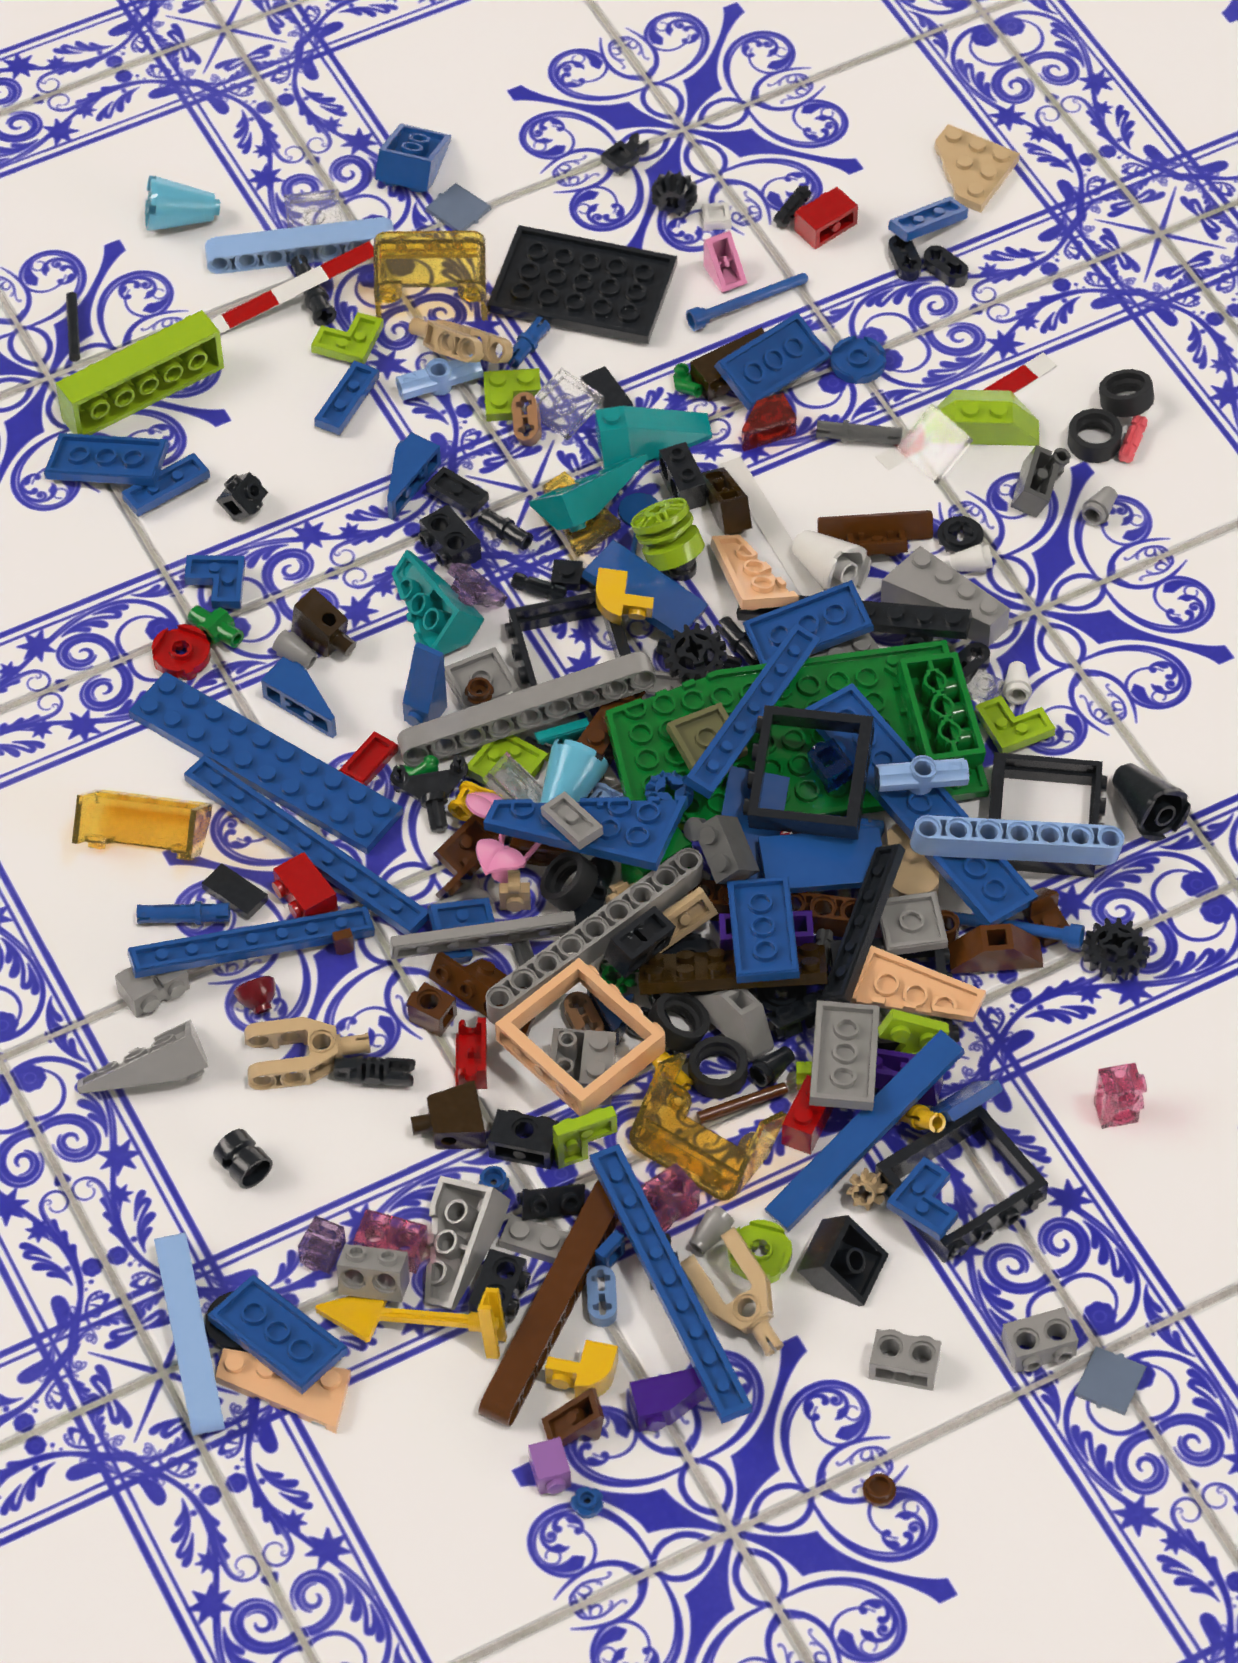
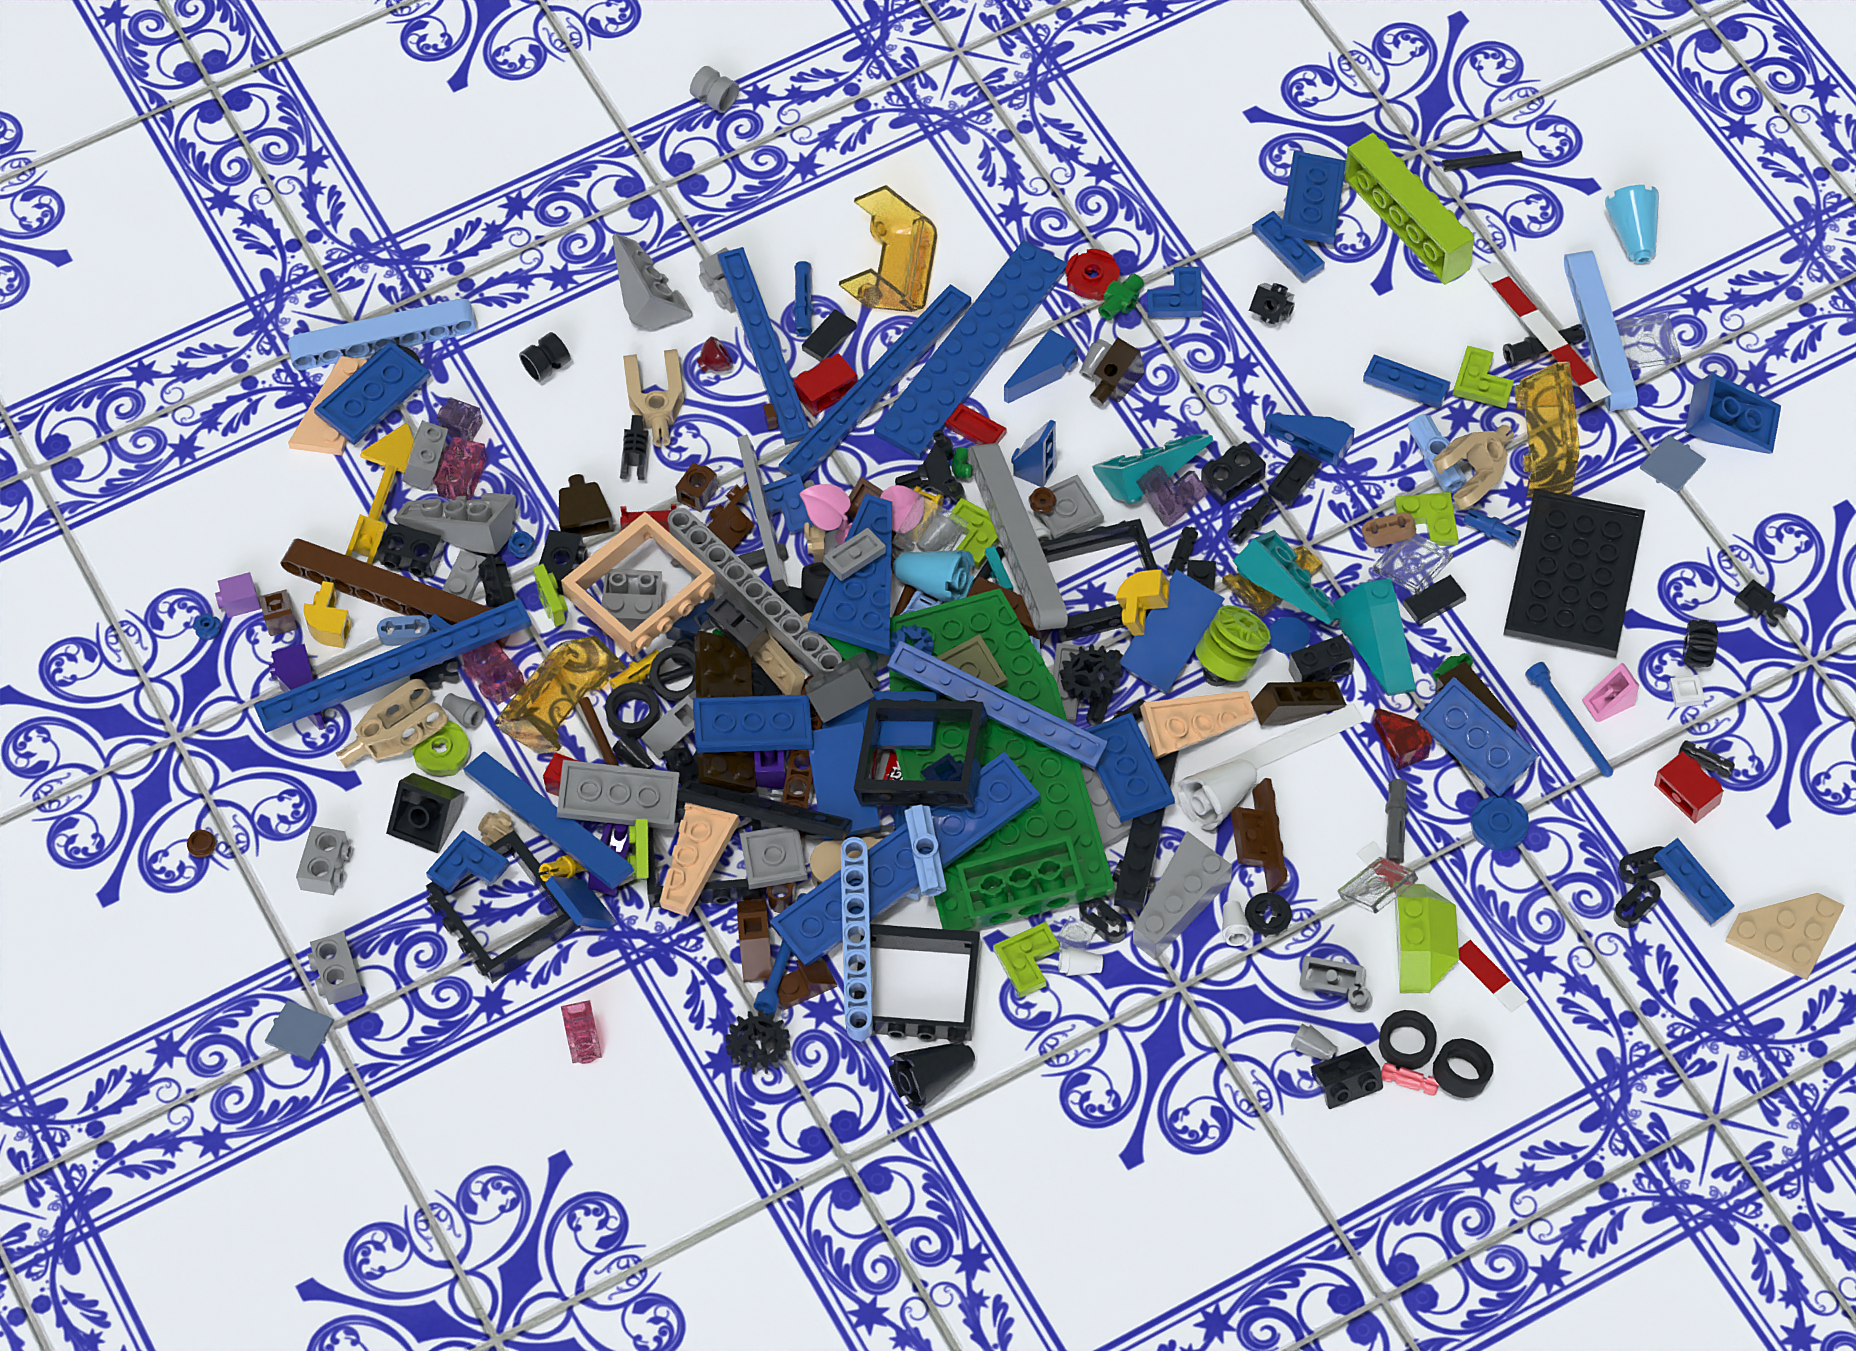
camera: 90 degrees right, 5 degrees up
none -> black bracket [1310,1046,1383,1109]

